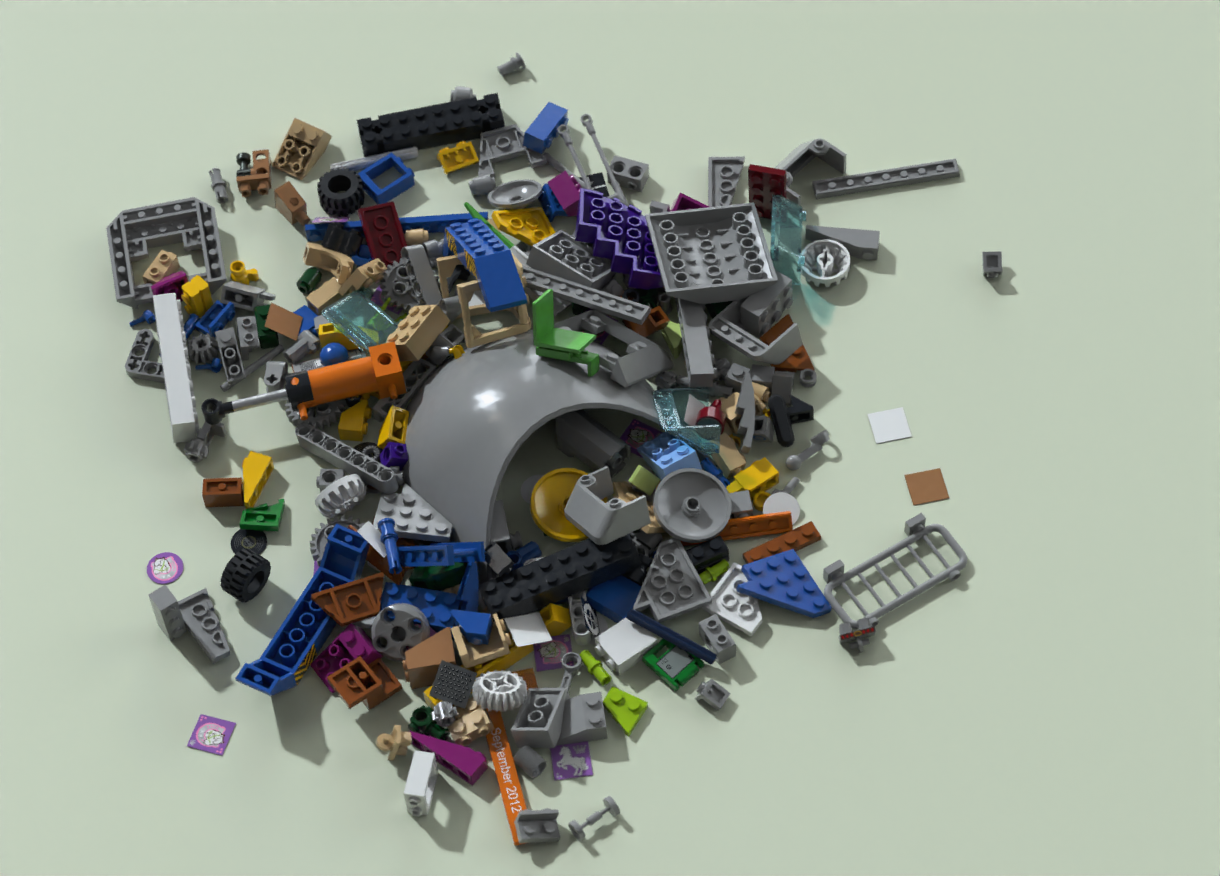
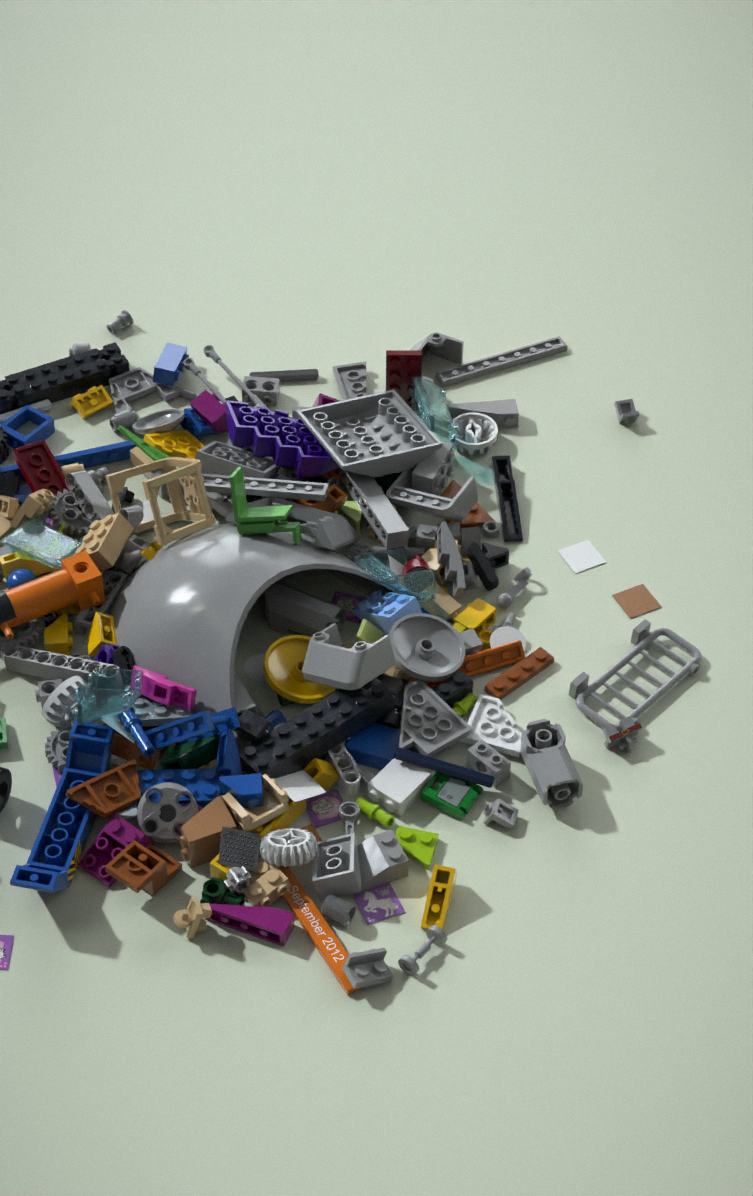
camera: 20 degrees left, 10 degrees down
white window [404,750,439,816] -> none
blue slope [442,218,528,312] -> none
blue wing [736,549,832,618] -> none
none -> clear light blue windscreen [74,668,143,725]
none -> black beam [112,646,135,684]
none -> dark pink slope [131,666,197,710]
none -> light grey axle [249,369,319,381]
none -> yellow slope [421,864,457,930]
none -> black slope [491,455,523,542]
none -> light grey brick [520,719,583,809]

